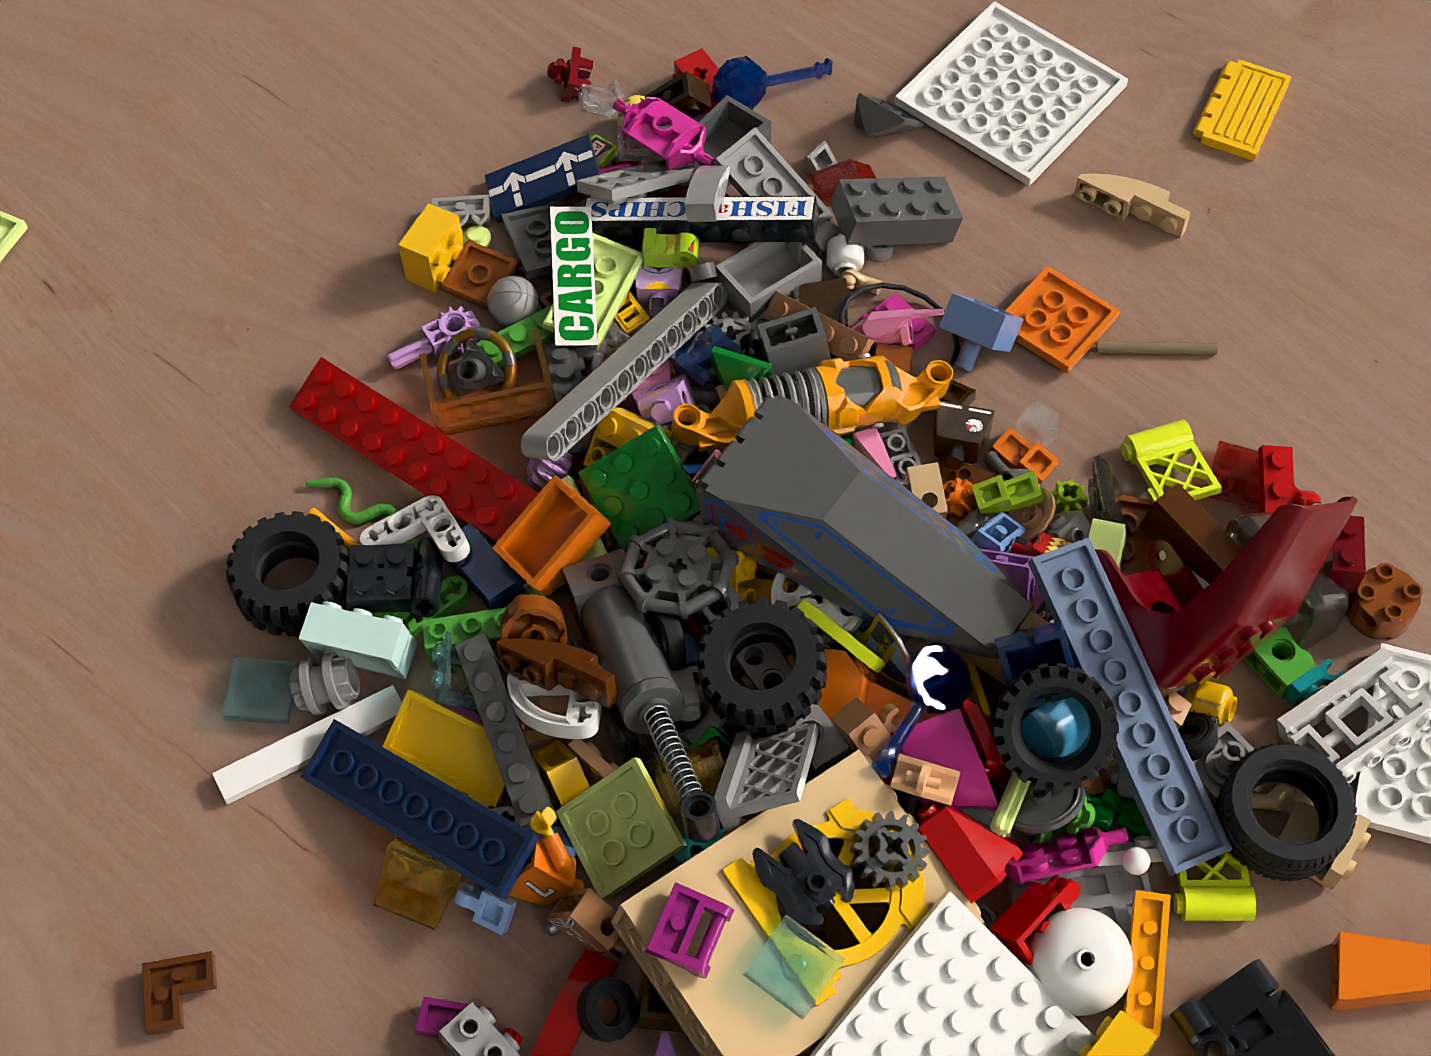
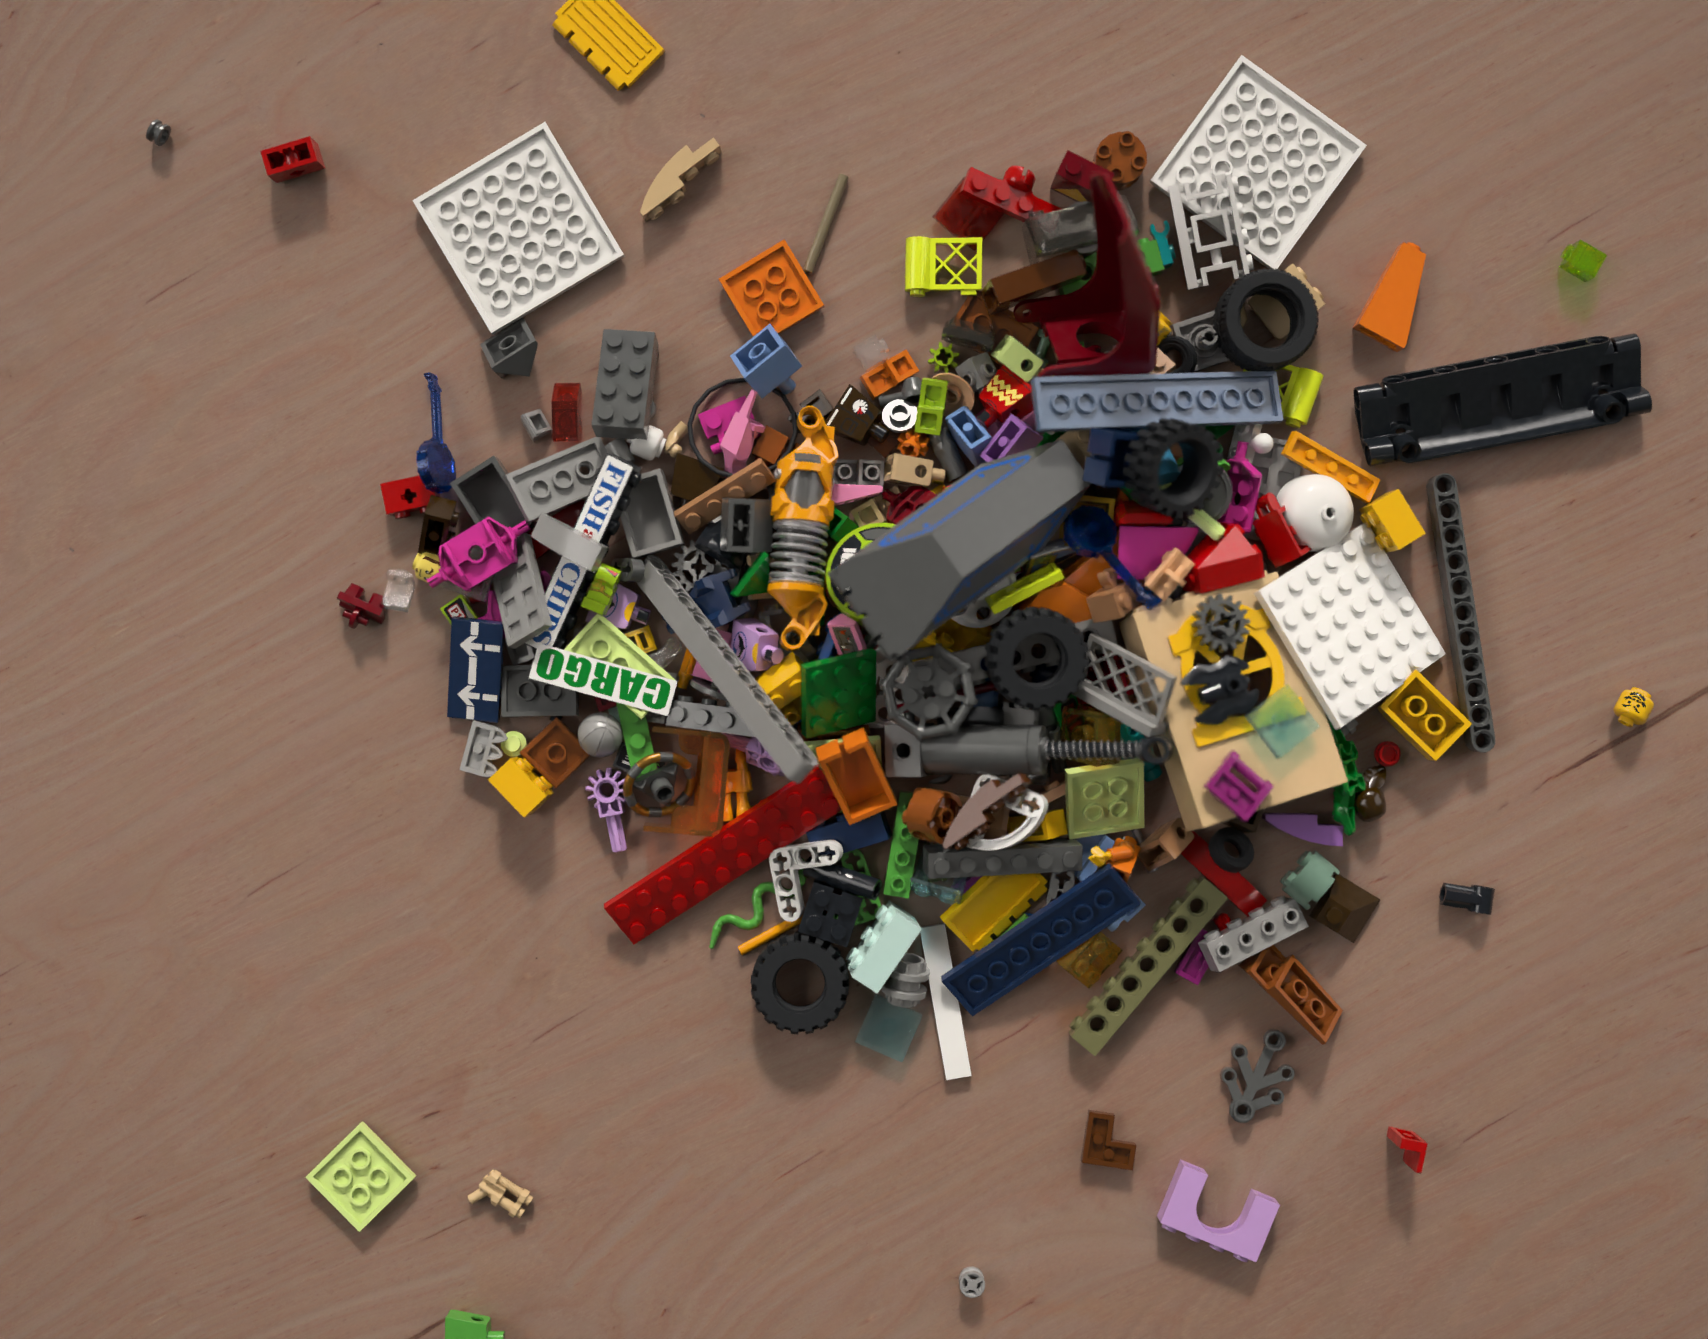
camera: 75 degrees left, 30 degrees up
none -> light orange piece [711,749,753,822]
none -> piece [882,400,917,433]
none -> olive brick [1069,876,1228,1056]

